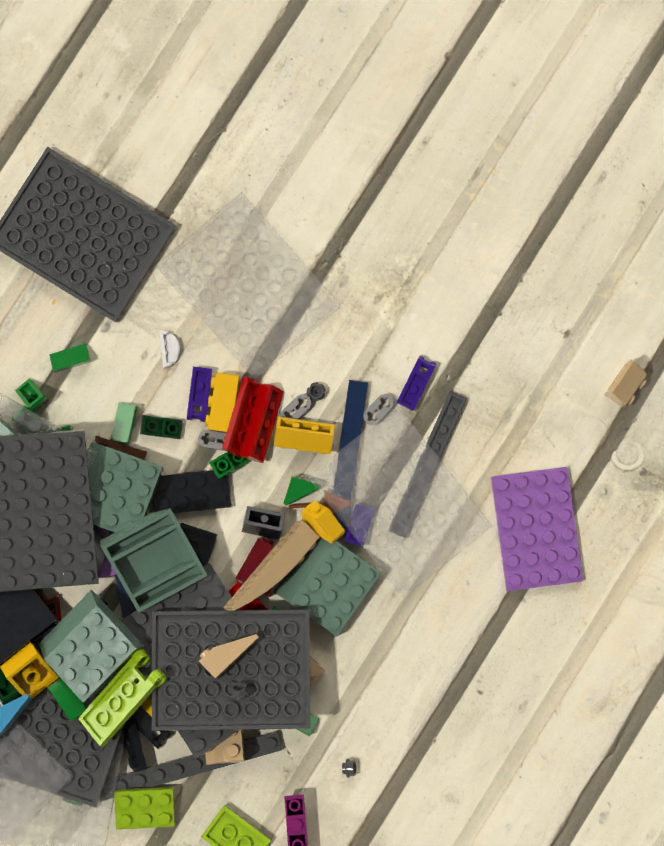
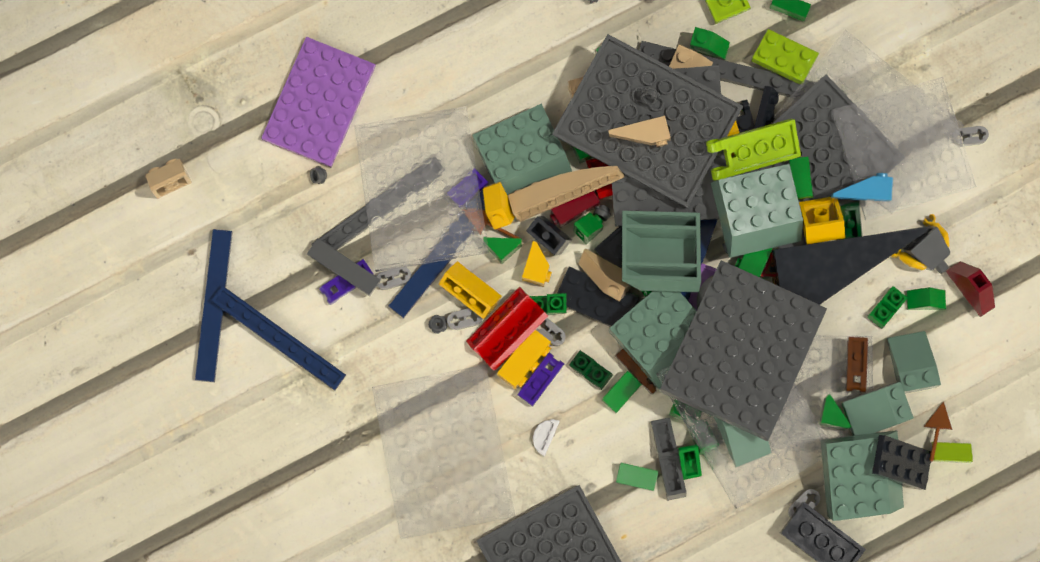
camera: 145 degrees left, 5 degrees down
none -> dark blue tile [195,229,233,383]
none -> dark blue tile [211,285,346,391]
none -> dark grey slope [307,238,381,297]
none -> dark grey plate [310,166,327,184]
none -> yellow slope [522,241,552,287]
none -> green slope [573,212,603,245]
none -> tan slope [579,248,631,302]
none -> dark grey plate [593,205,611,222]
none -> dark grey slope [651,418,687,501]
none -> green slope [689,27,730,61]
none -> green slope [735,248,772,277]

